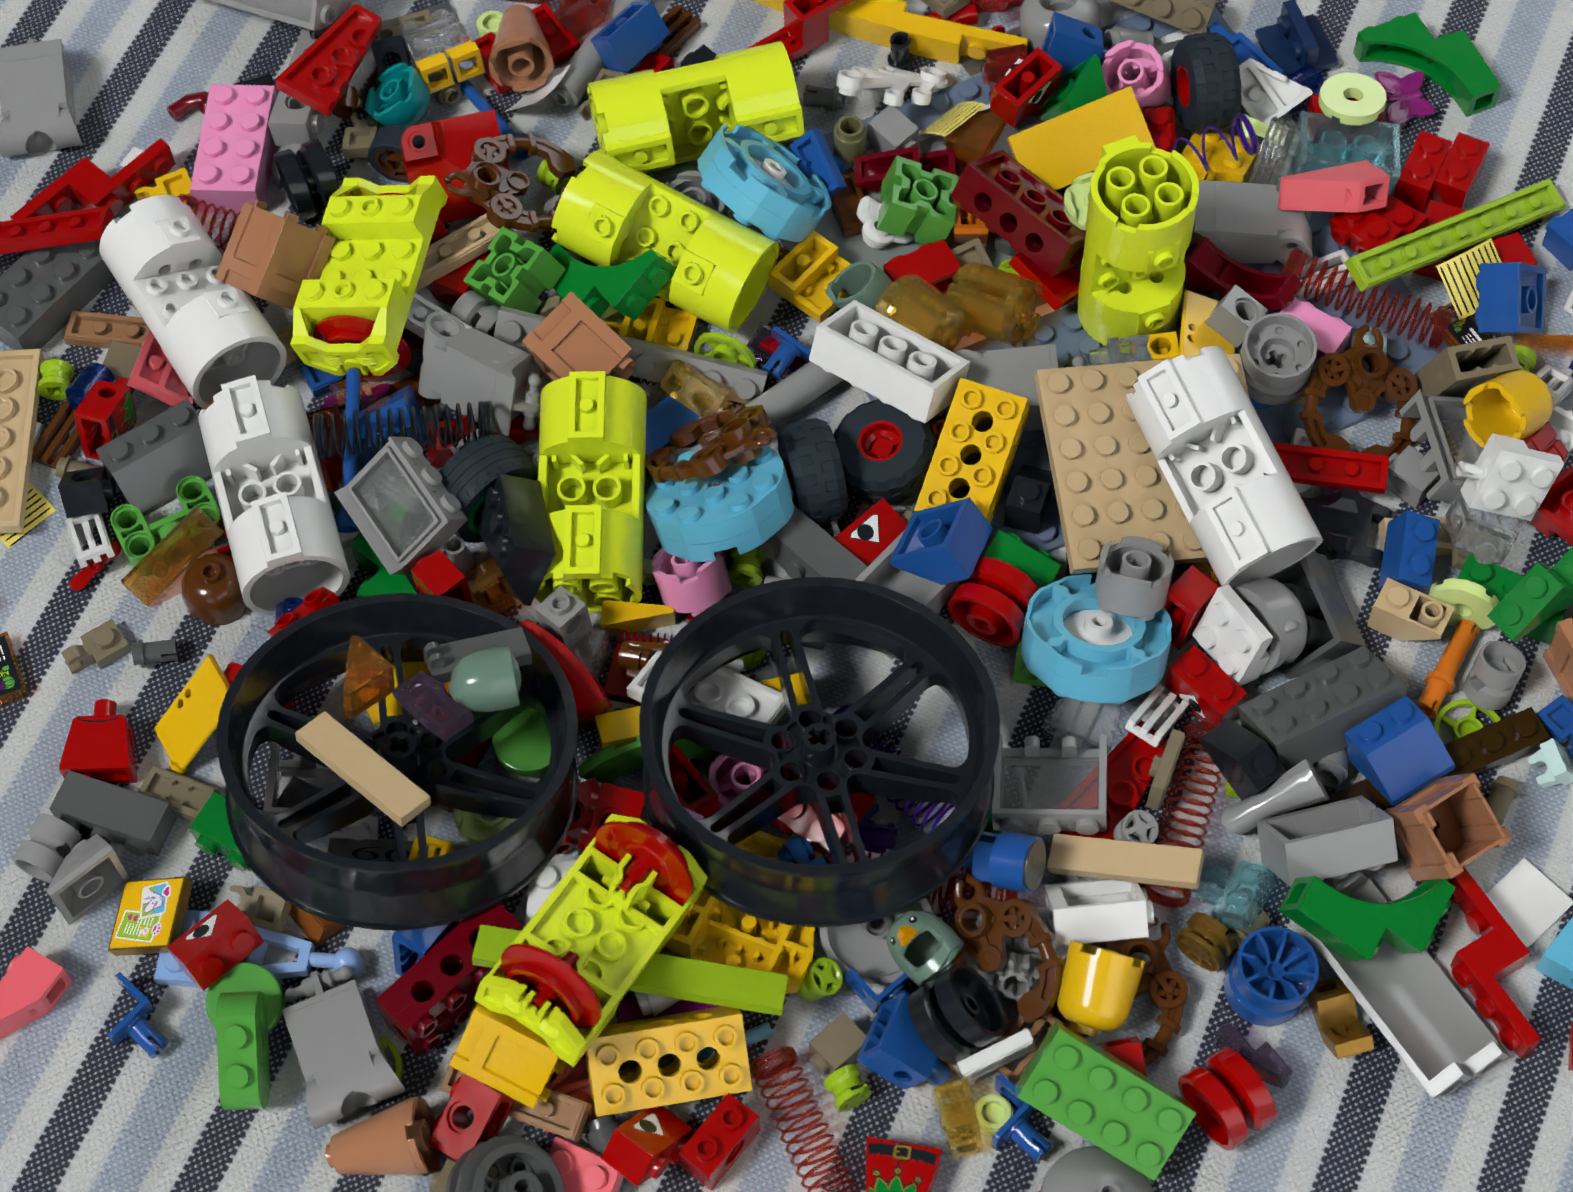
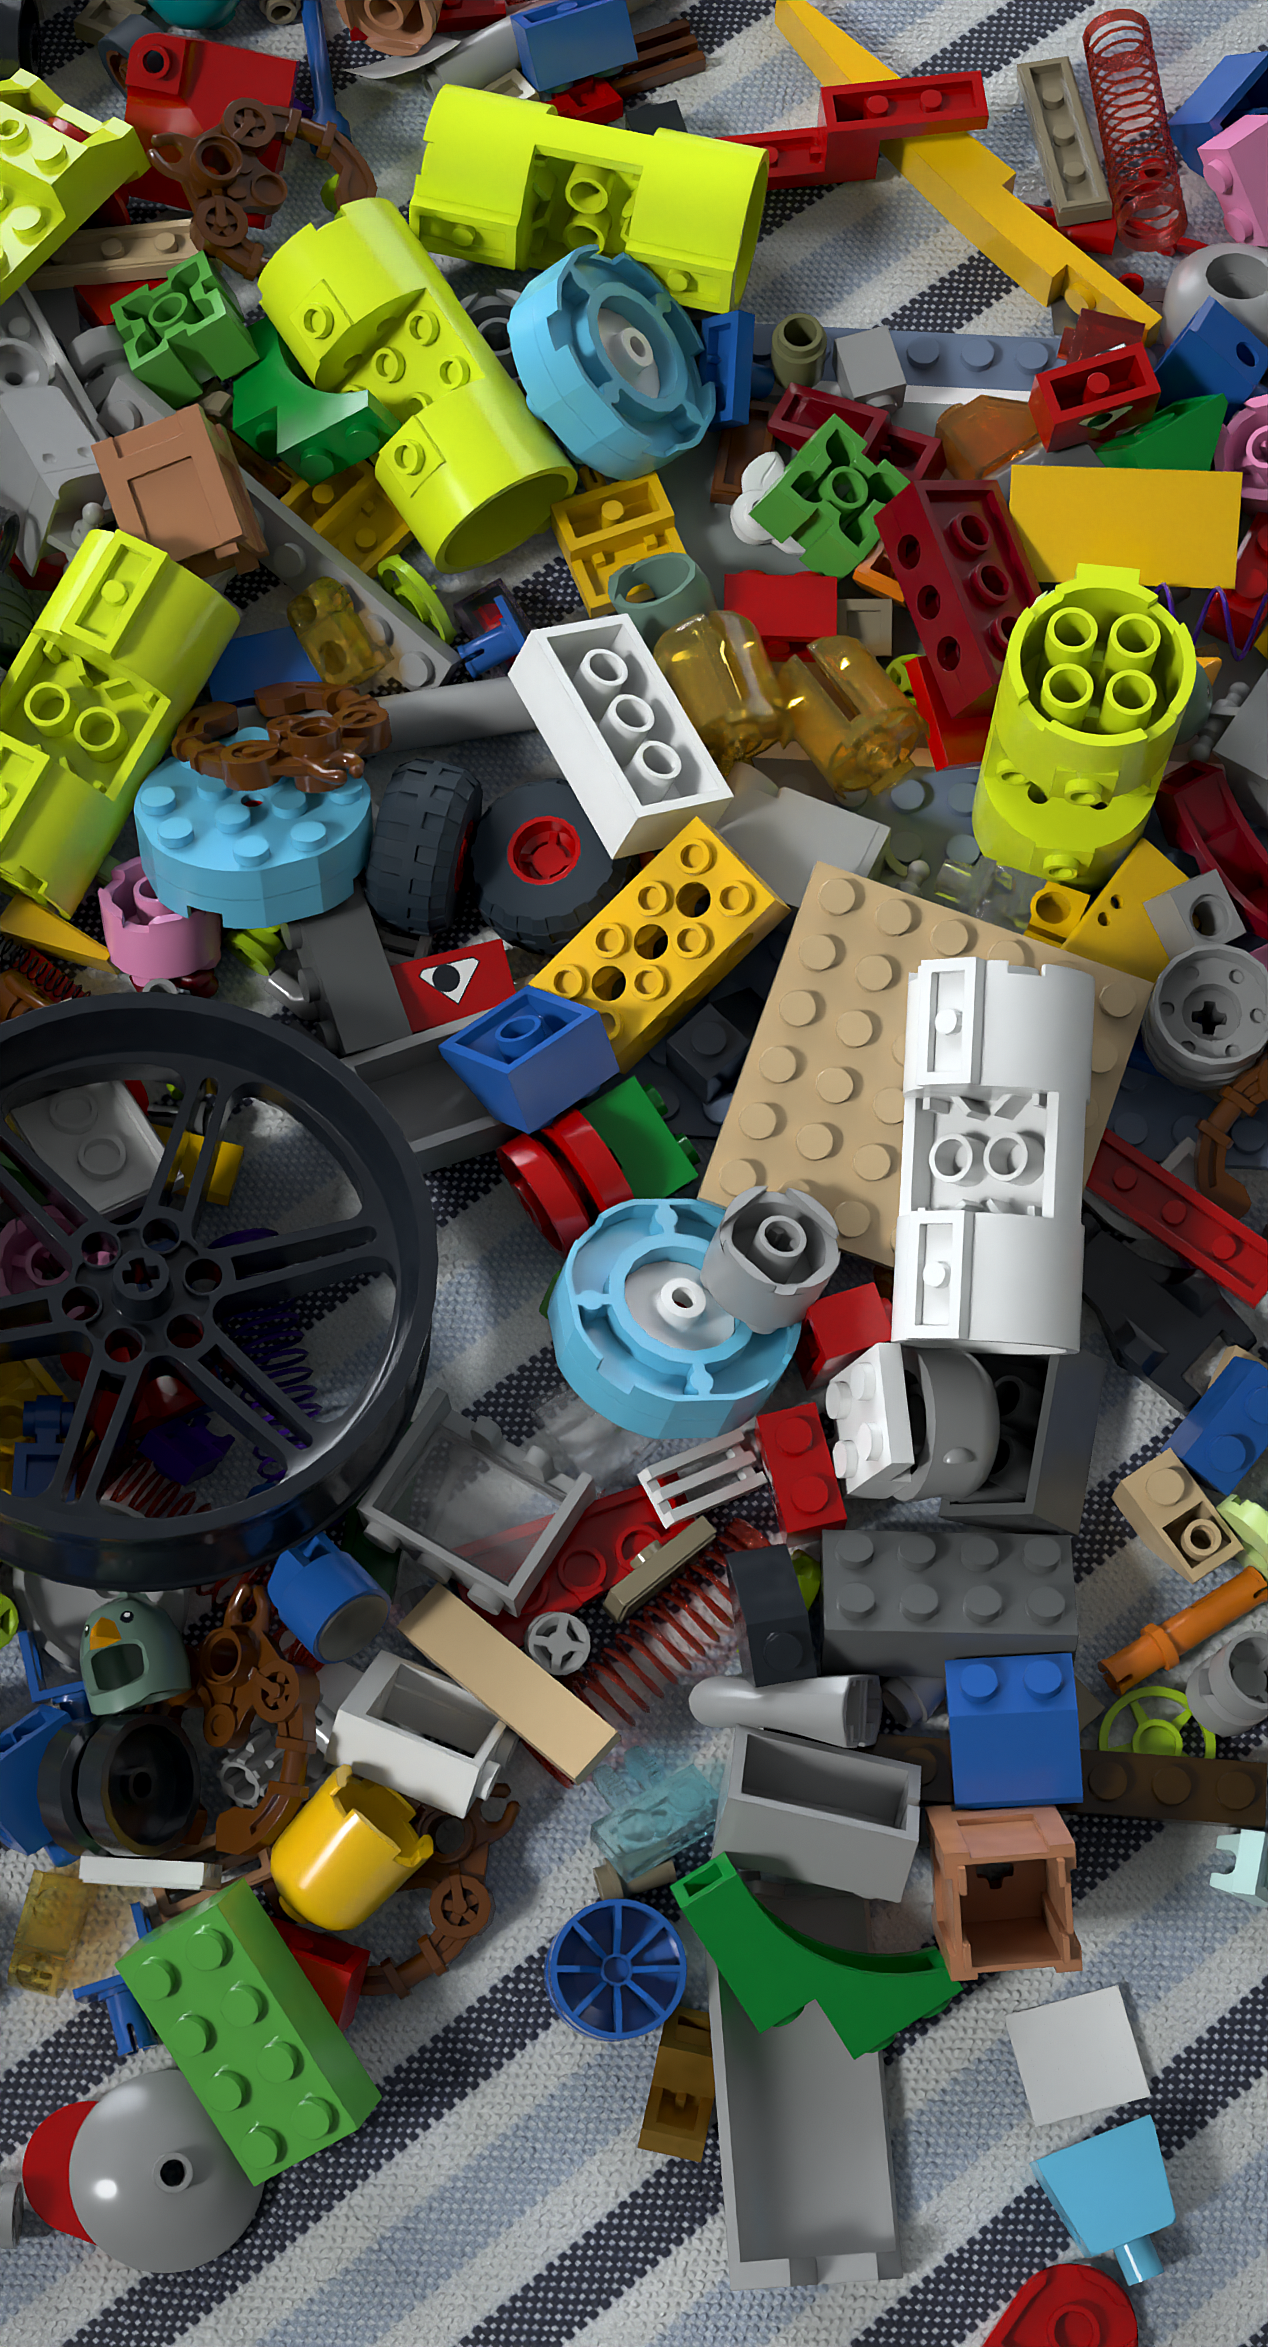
camera: 25 degrees right, 10 degrees up
dark grey pin [803,85,846,112] -> none
white plant [836,65,948,107] -> none
black pin [887,32,913,71] -> none
light yellow sticker [918,101,987,137] -> none
yellowish green tile [973,1094,1013,1136] -> none
pearl gold wheel [1175,912,1237,972] -> none
red wheel [1178,1047,1277,1151] -> none
clear purple slope [1213,1021,1293,1089] -> none
red bracket [1445,866,1541,1059] -> none
dark tan pin [1487,776,1520,826] -> none

